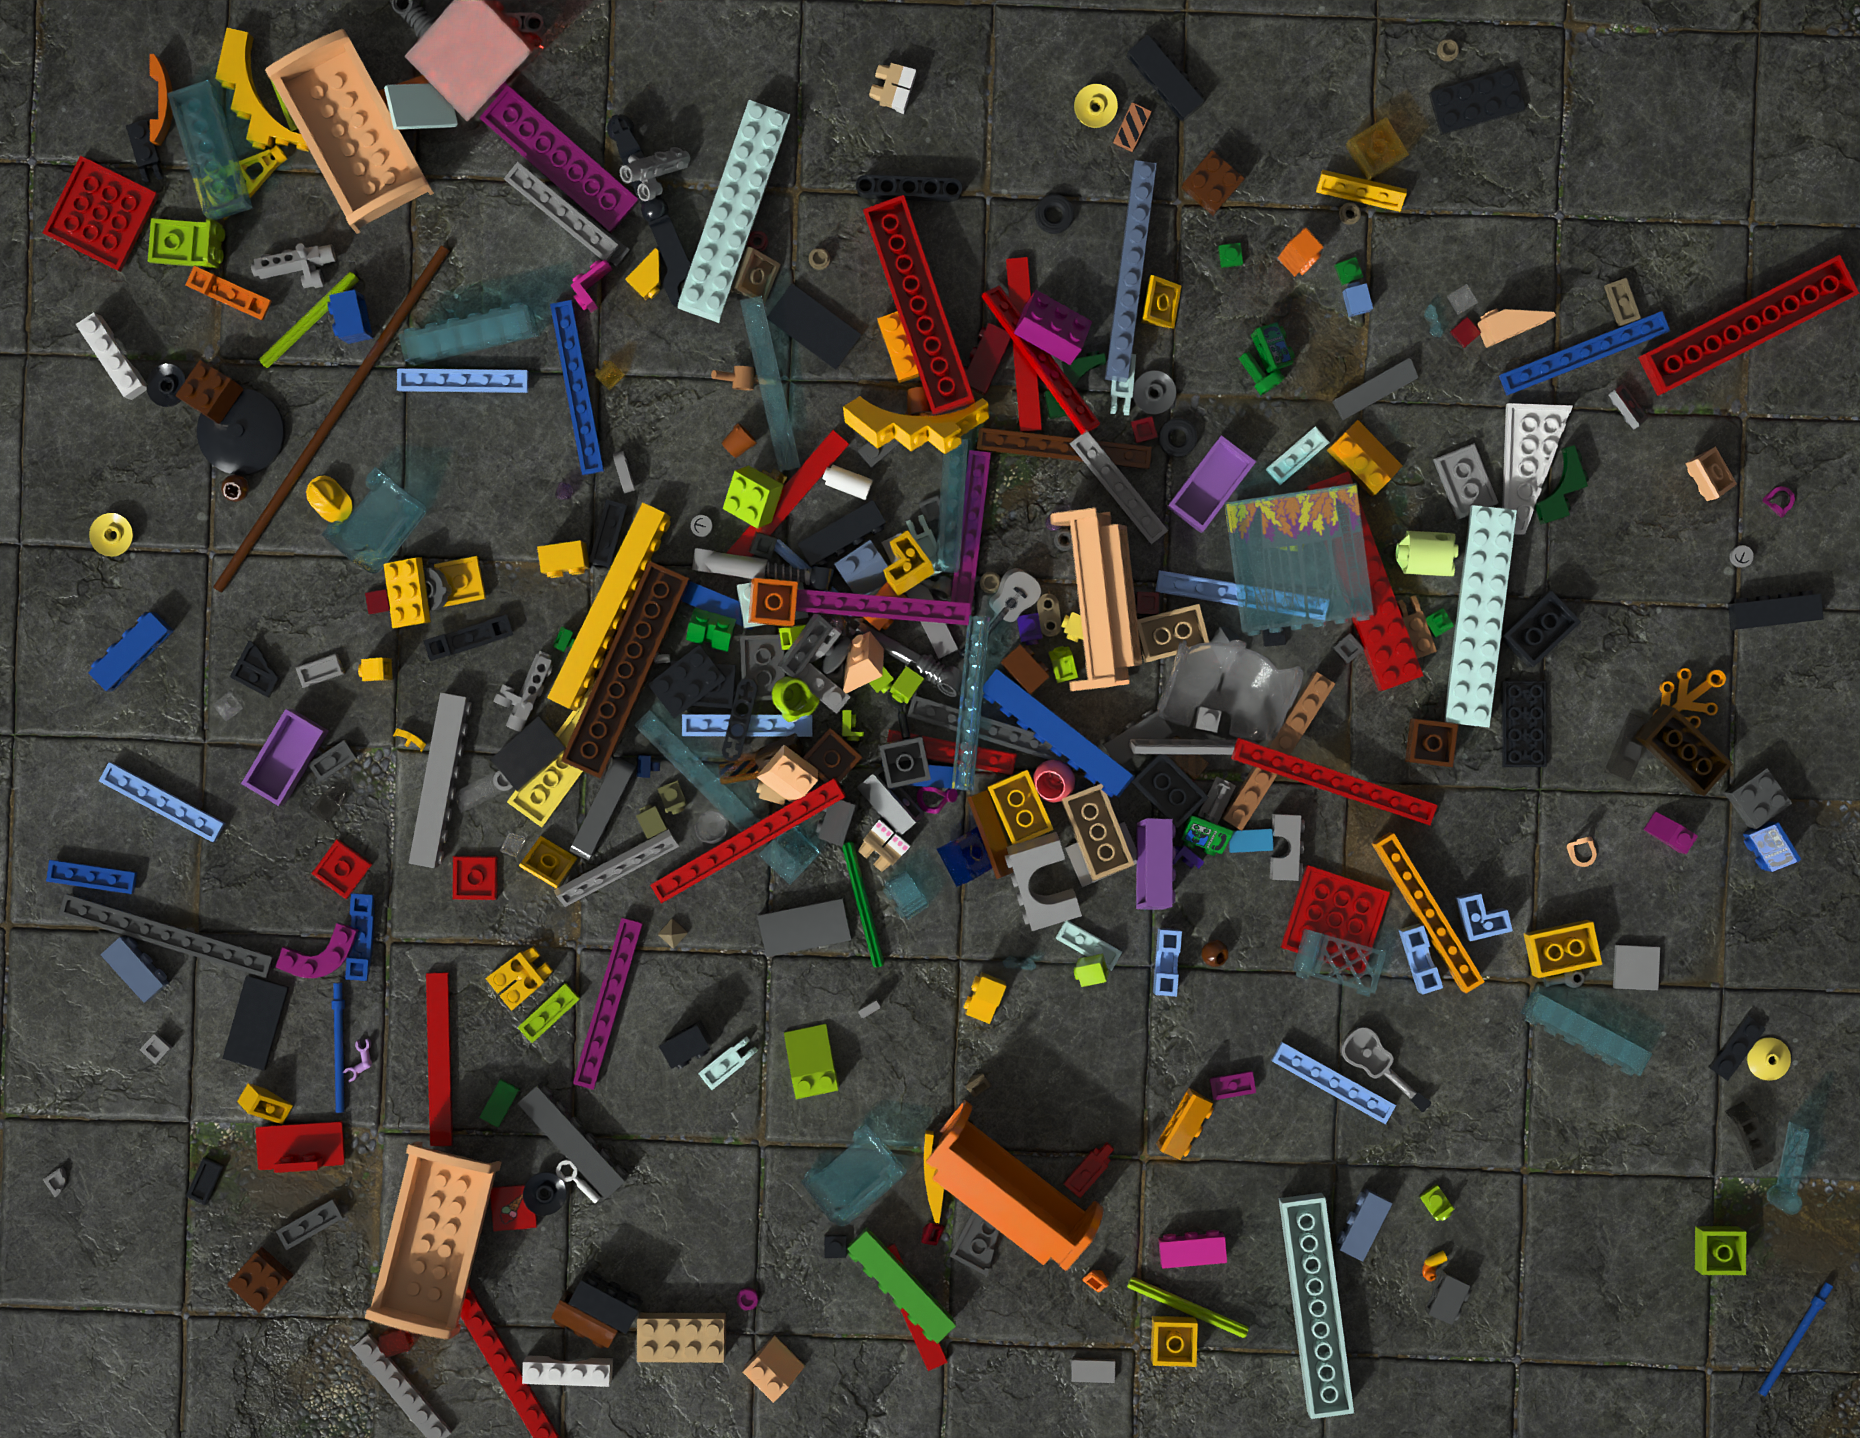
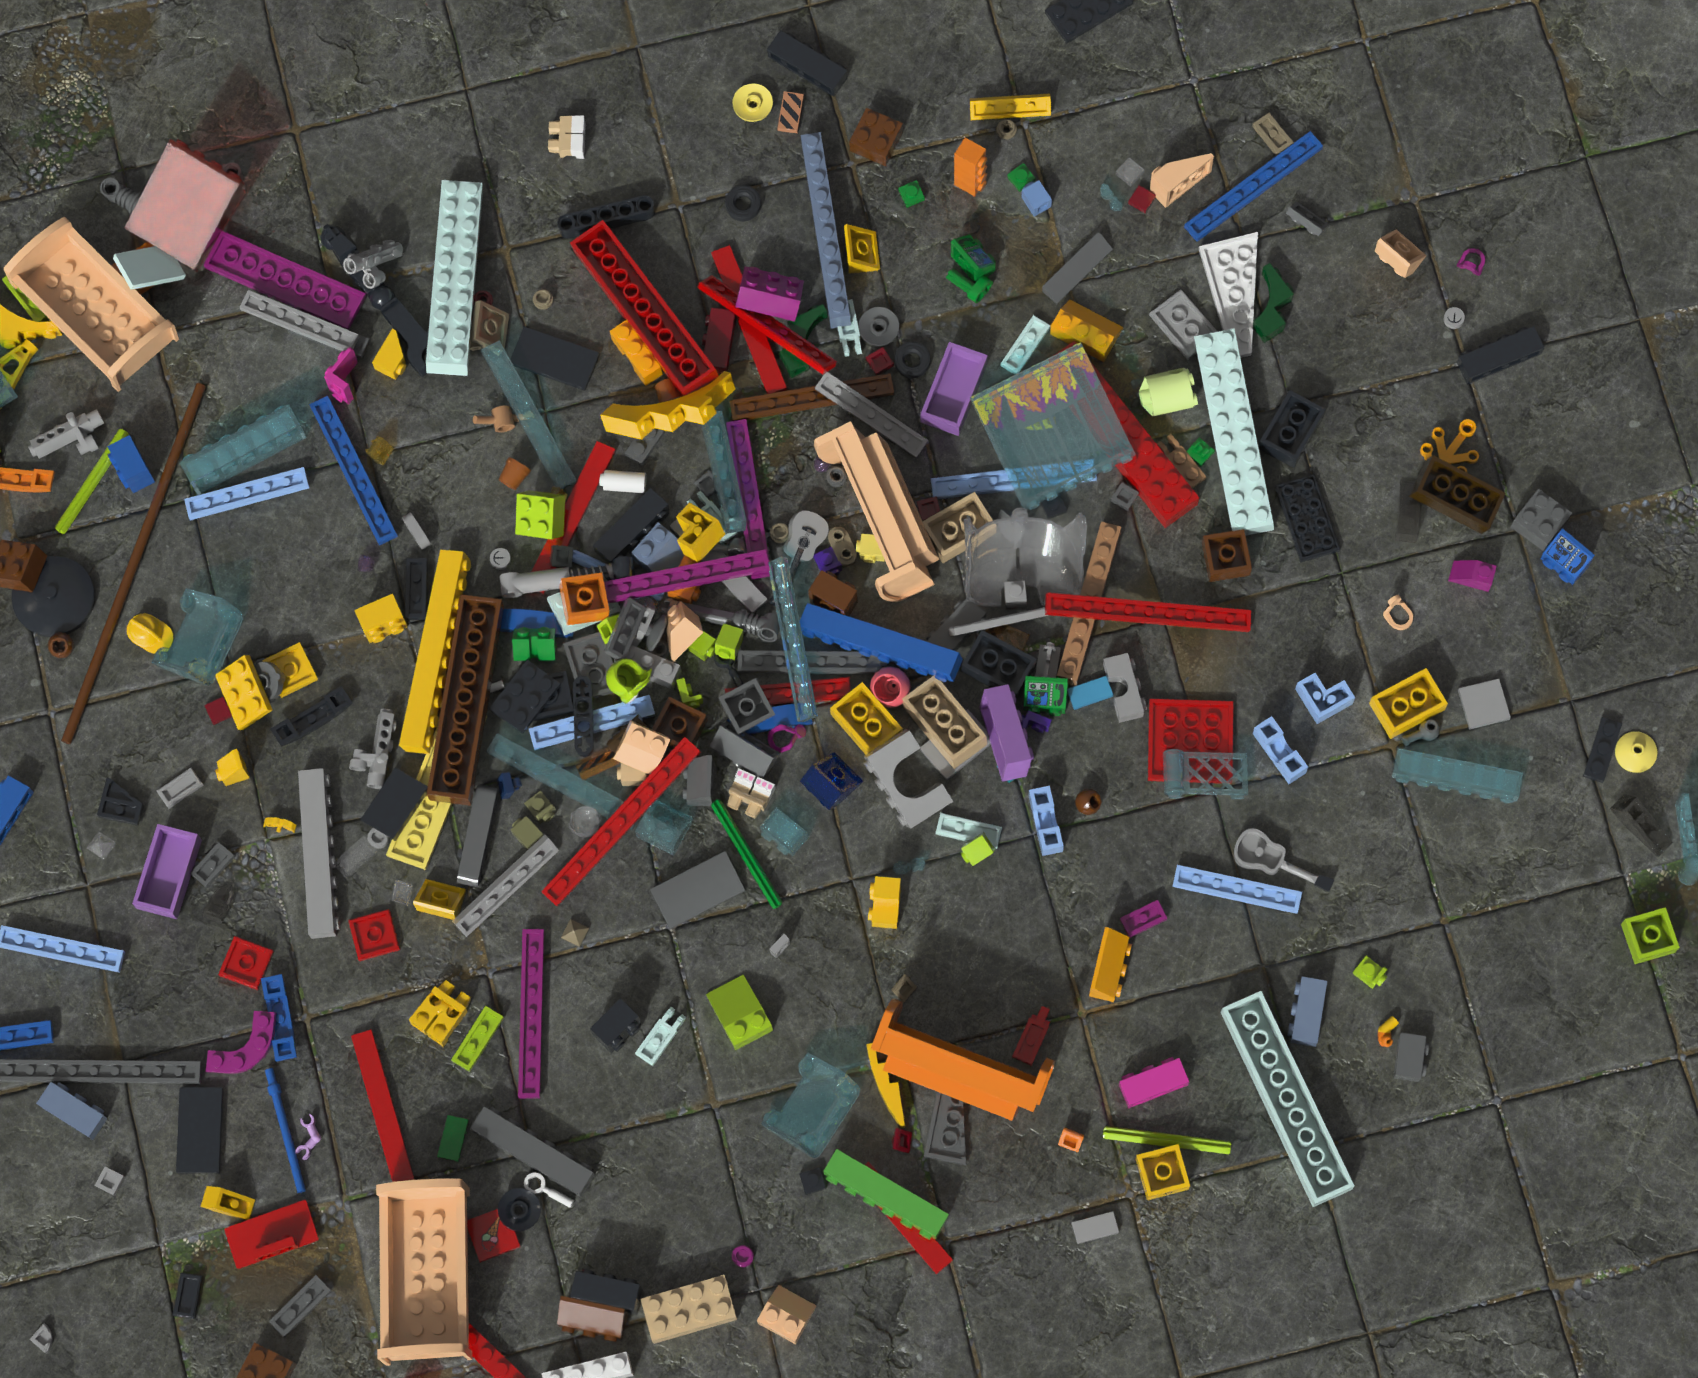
camera: 10 degrees left, 15 degrees down
green tile [553,626,575,652] -> none
reddish brown tile [967,790,1014,879] -> none
lime bracket [1048,646,1078,683] -> none
clear yellow brick [1345,117,1409,180] -> none
light orange brick [1371,832,1484,993] -> none
red brick [1638,255,1860,396] -> none

